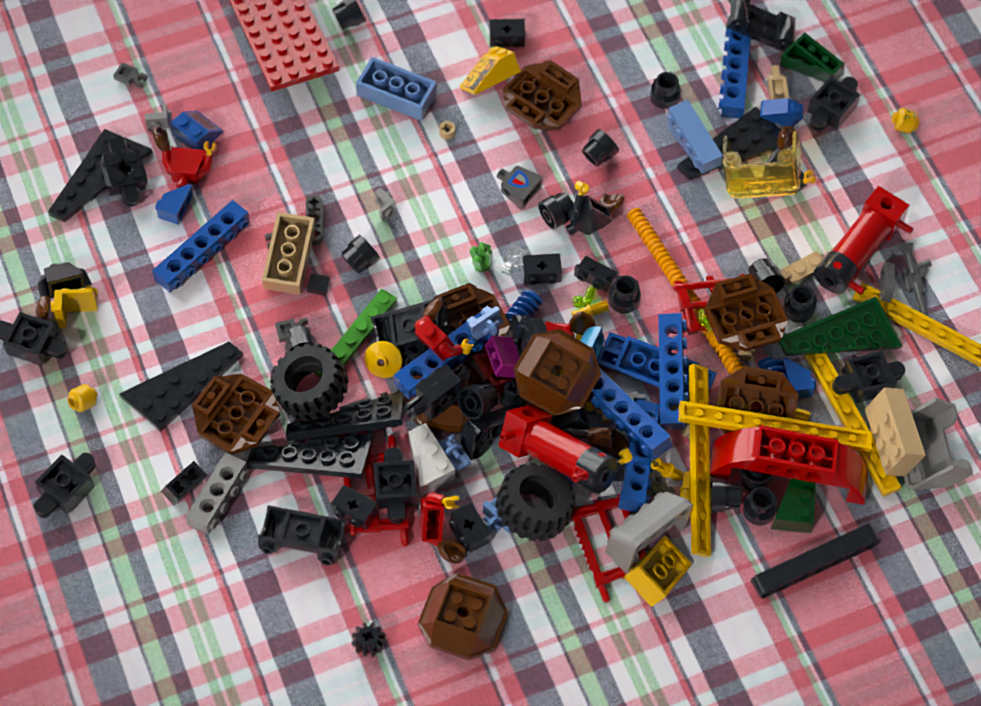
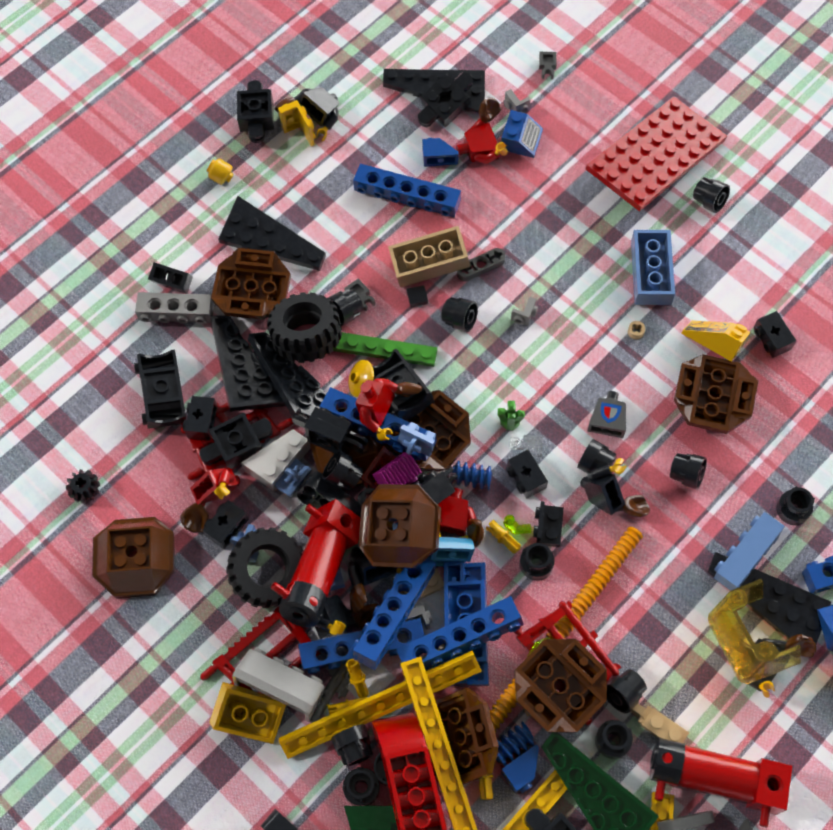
camera: 70 degrees right, 5 degrees up
black brick [33,453,96,518] -> none

